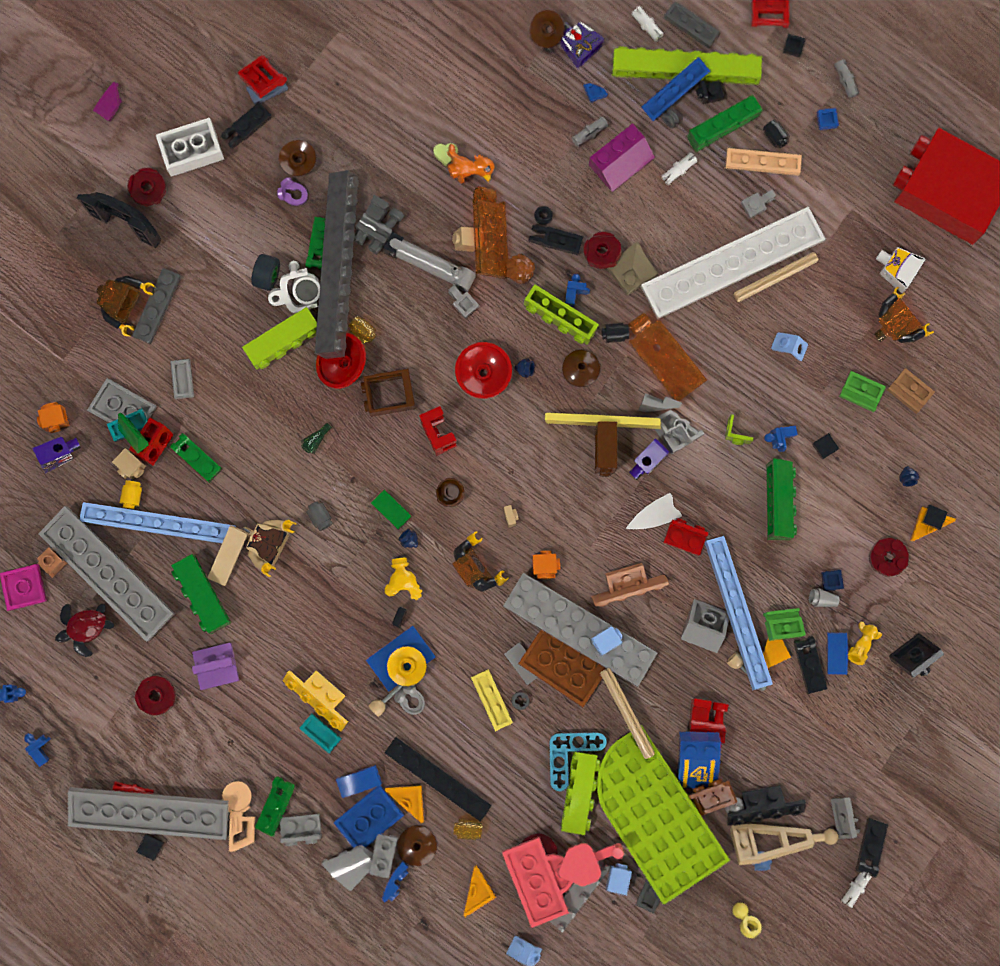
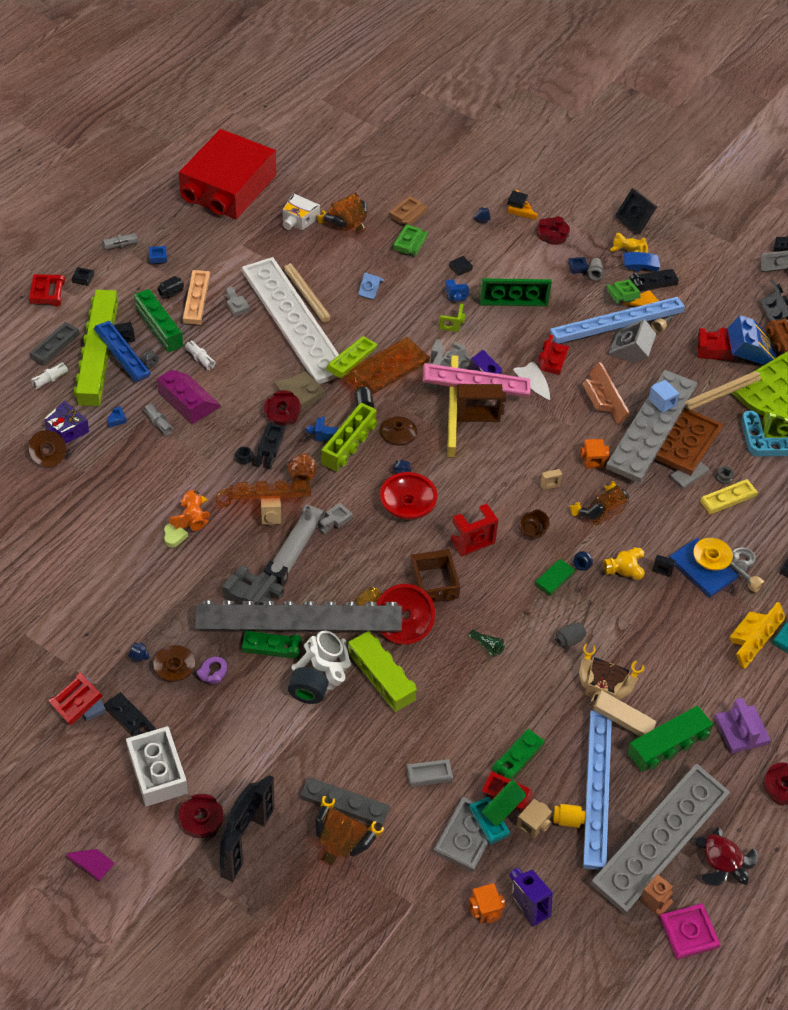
camera: 90 degrees left, 30 degrees down
none -> dark blue plate [127,642,150,662]
none -> lime plate [326,336,378,378]
none -> bright pink tile [423,363,530,397]

